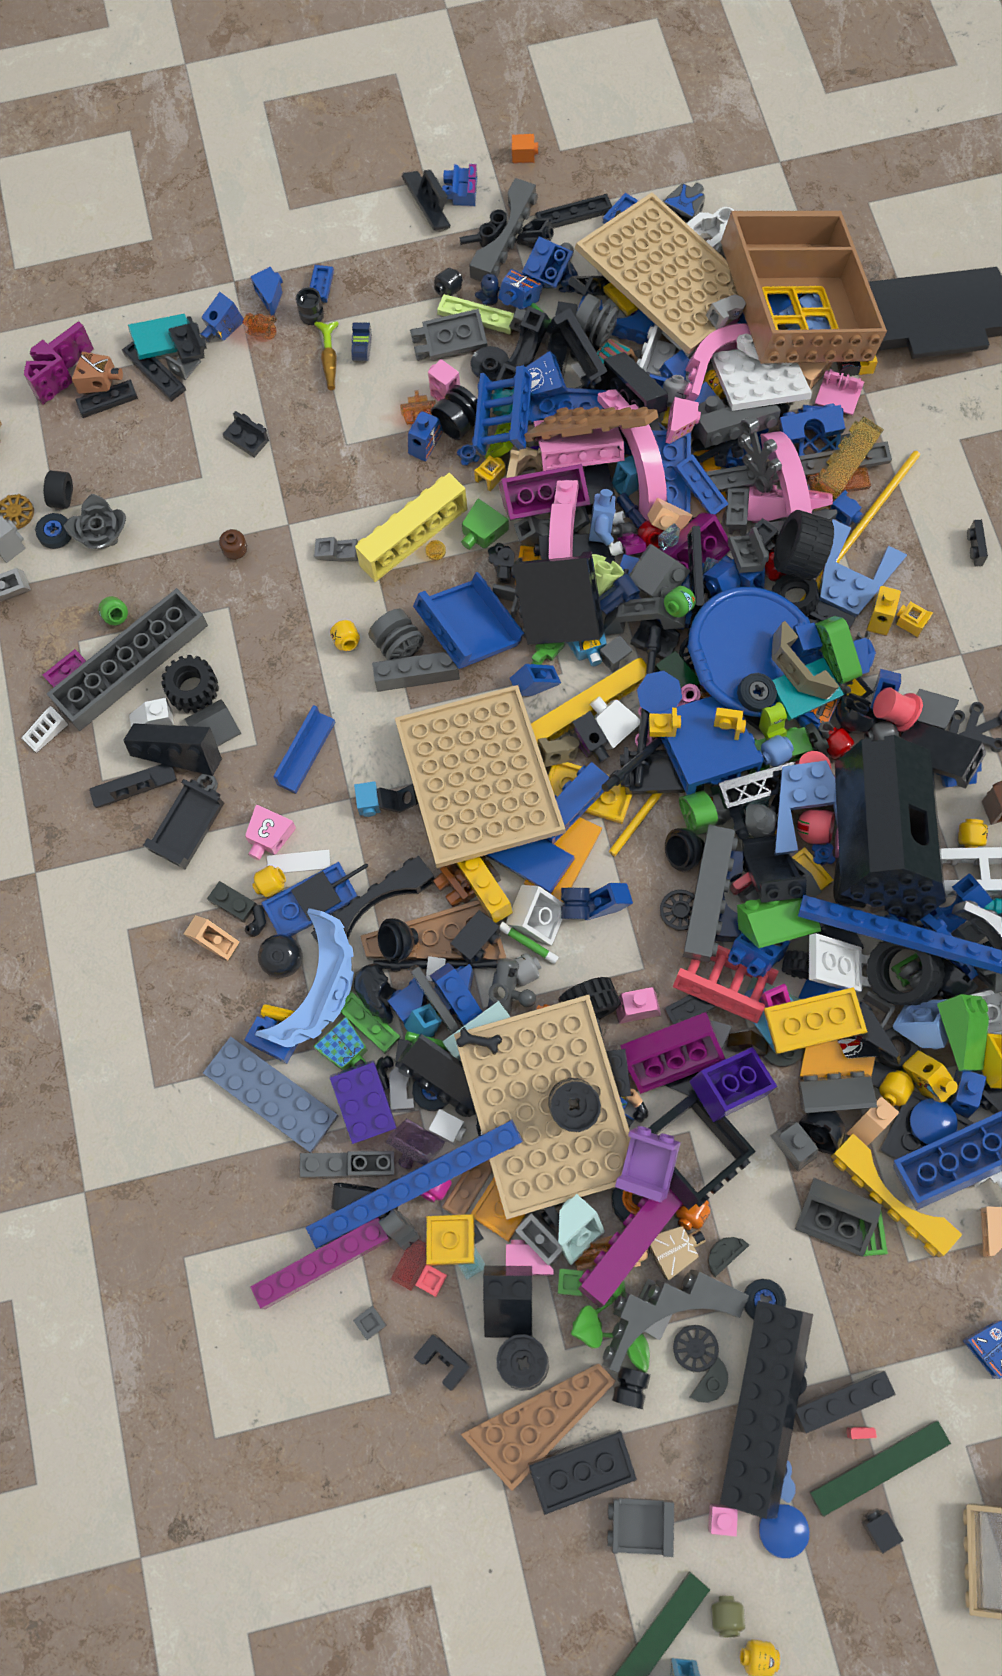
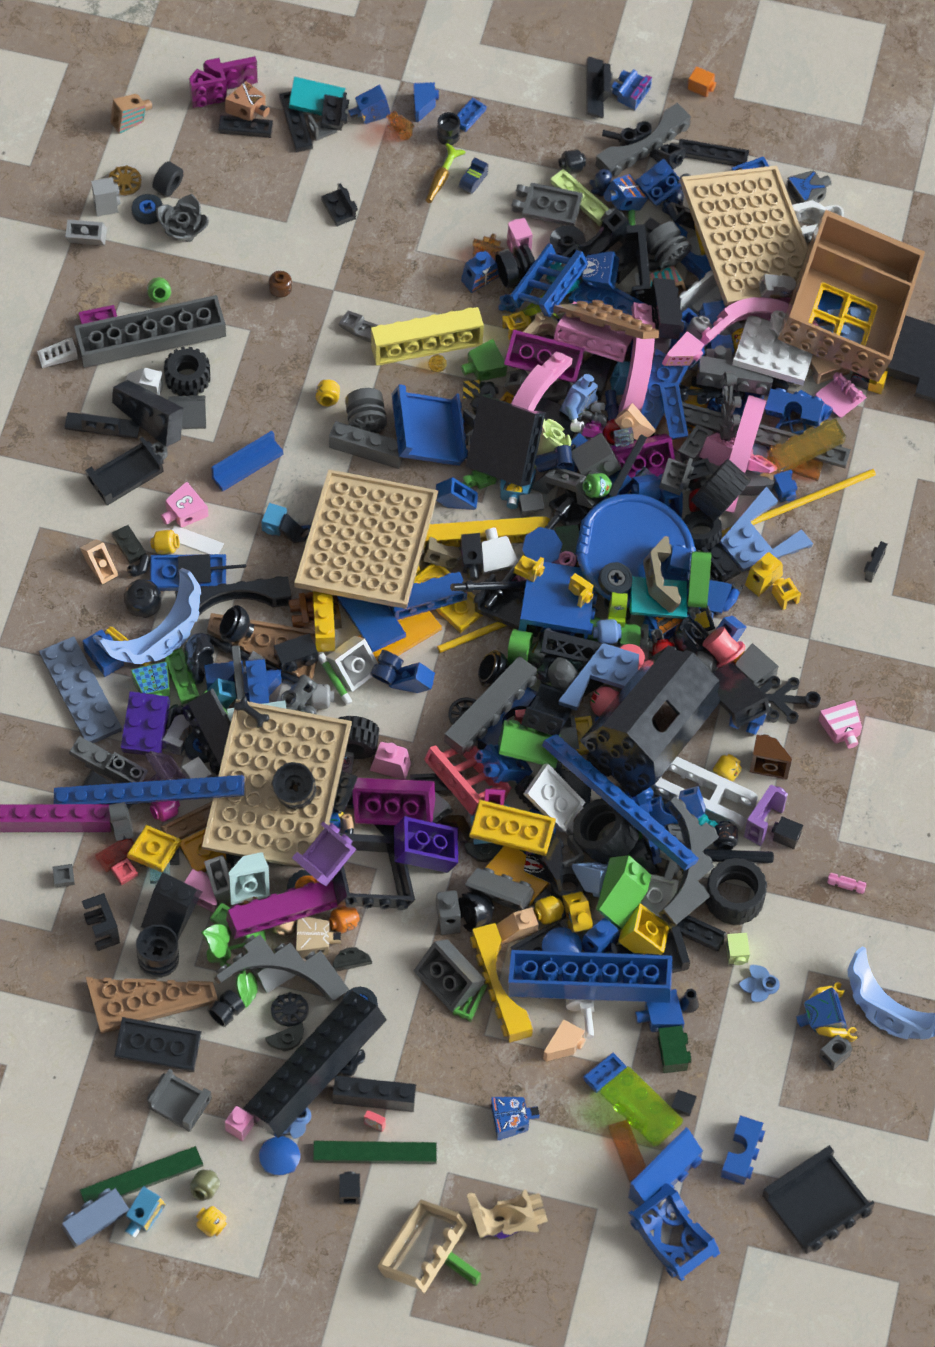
camera: 20 degrees right, 10 degrees down
none -> sticker [463,380,480,399]

